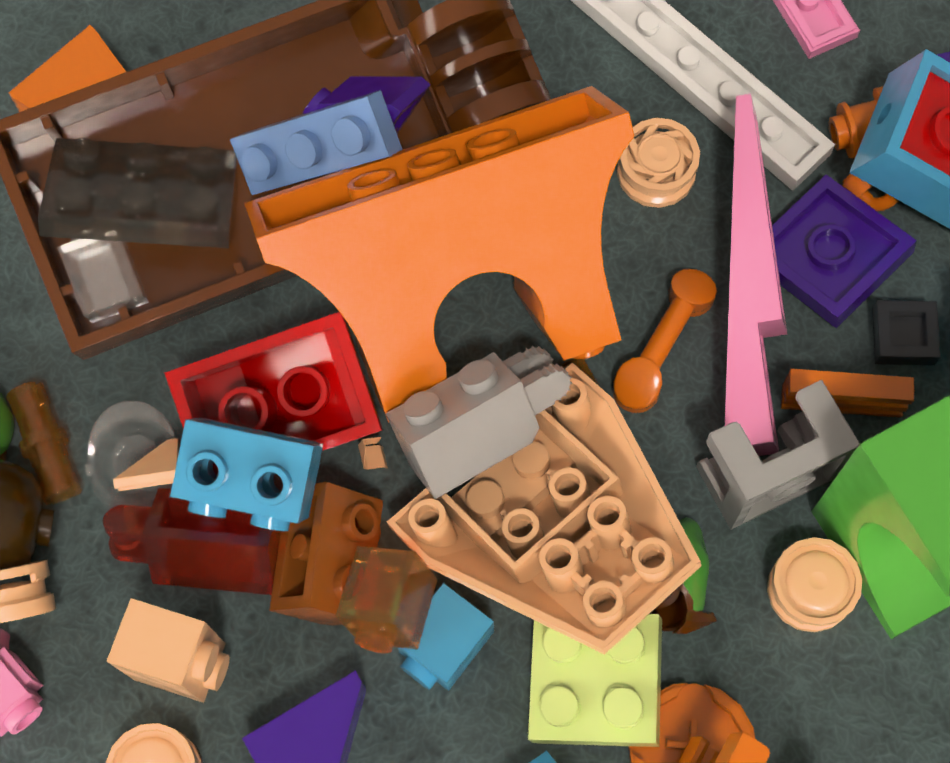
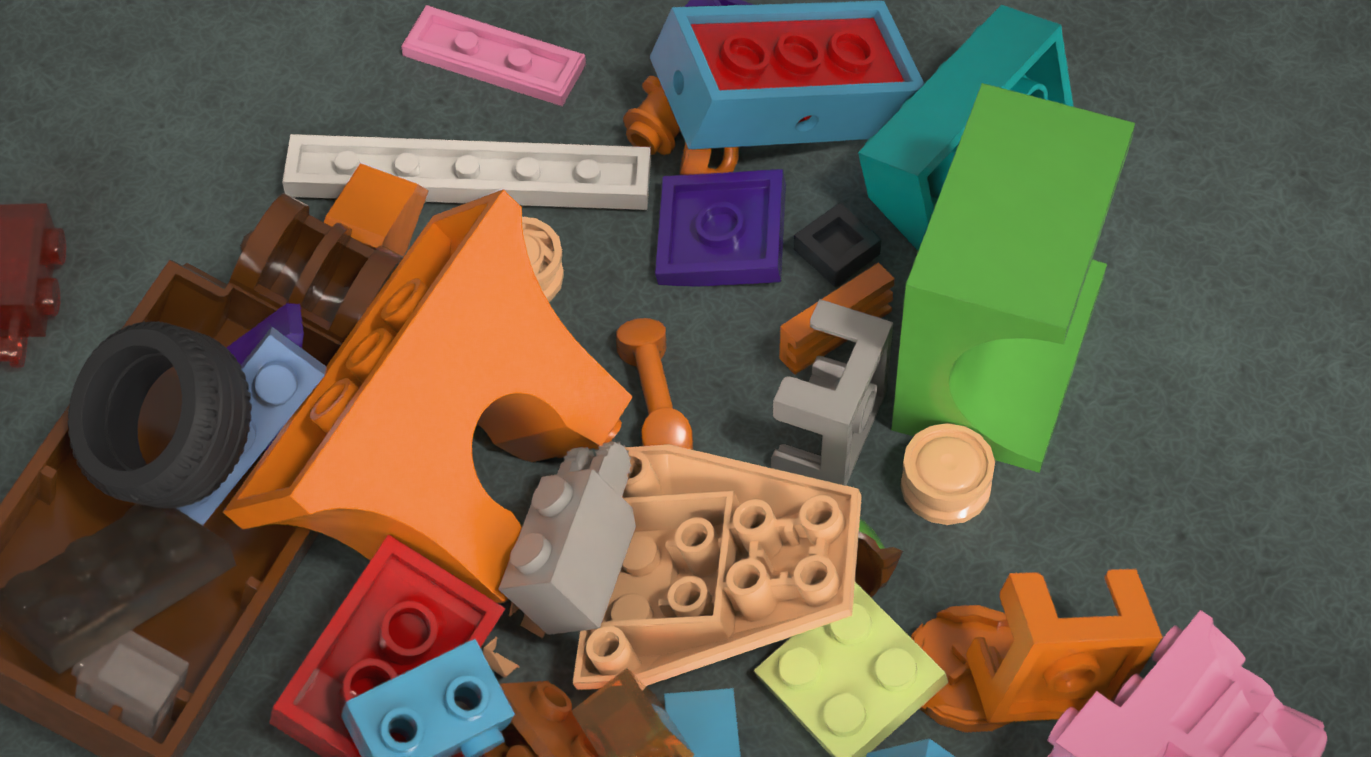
camera: 45 degrees left, 15 degrees down
bright pink slope [725,93,787,456] -> none
none -> black tyre [68,321,252,509]
none -> orange slope [324,163,429,257]

